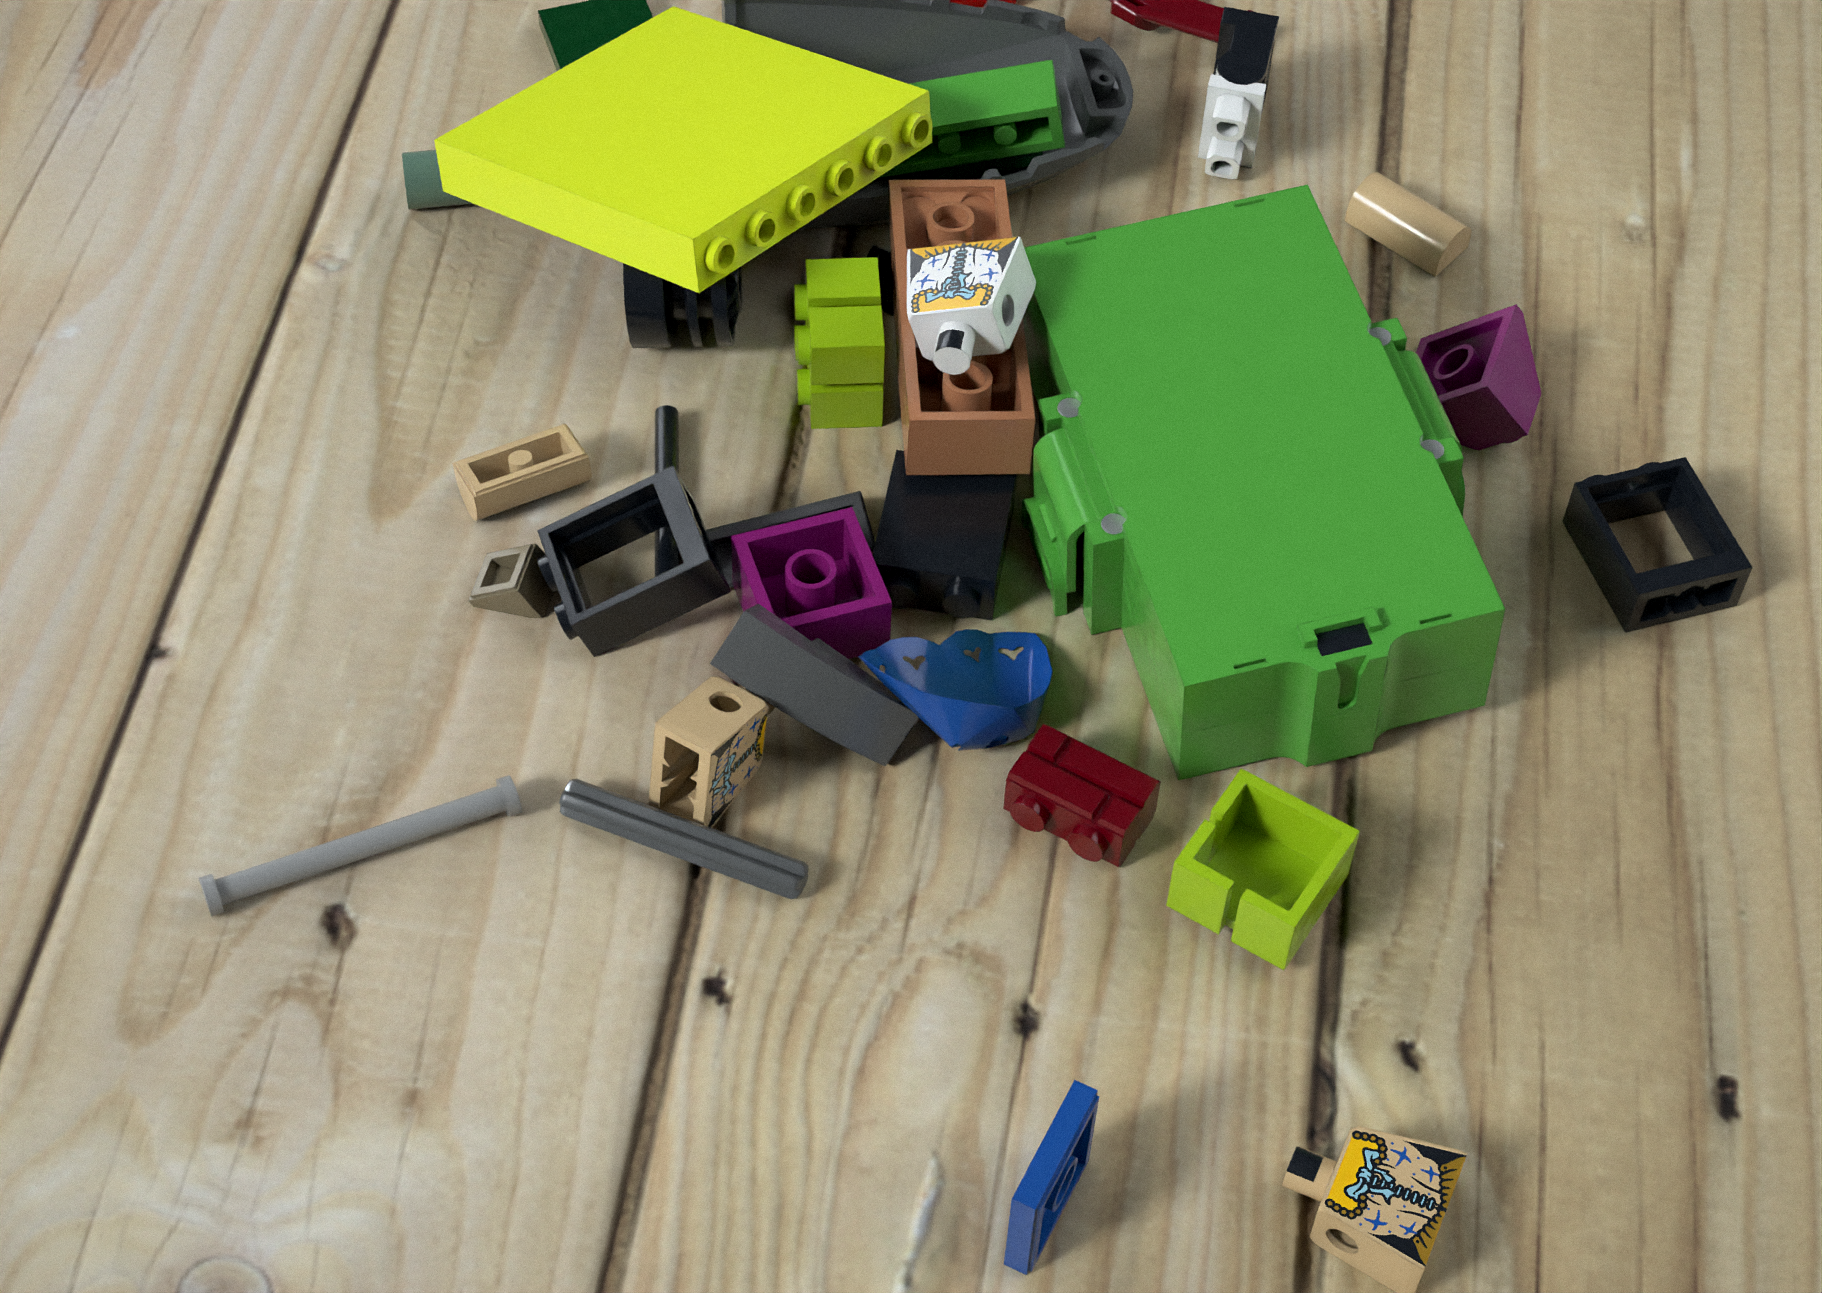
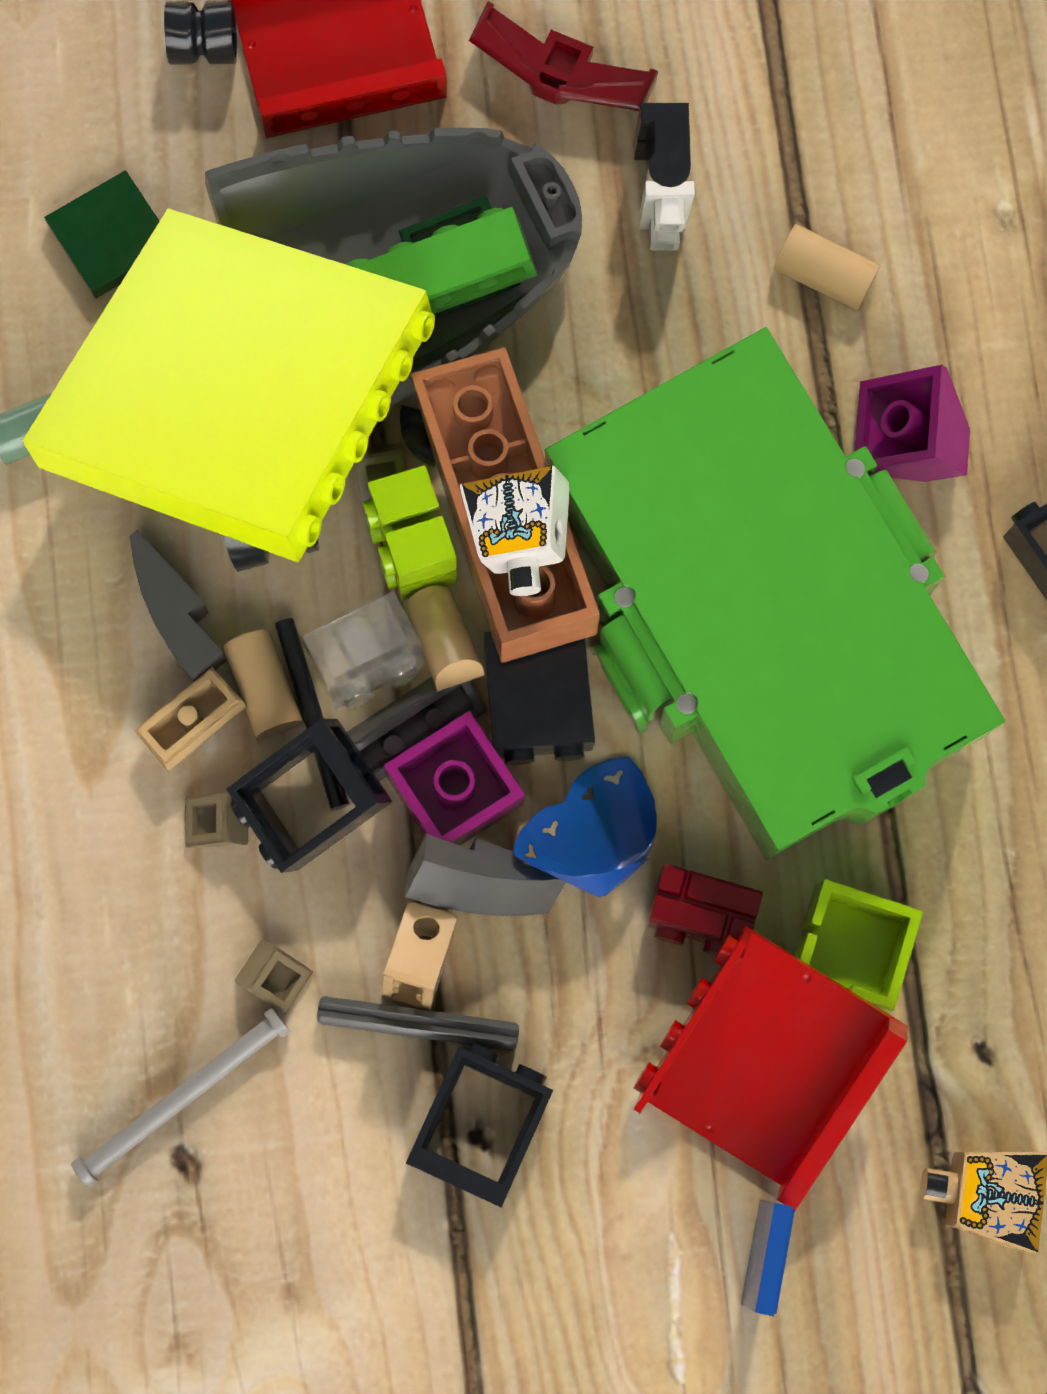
camera: 20 degrees left, 25 degrees up
none -> dark grey slope [130,530,226,682]
none -> tan brick [223,629,304,741]
none -> dark tan slope [235,939,314,1015]
none -> clear brick [302,591,423,710]
none -> tan brick [406,585,484,692]
none -> black window [406,1042,553,1208]
none -> red panel [633,926,908,1211]

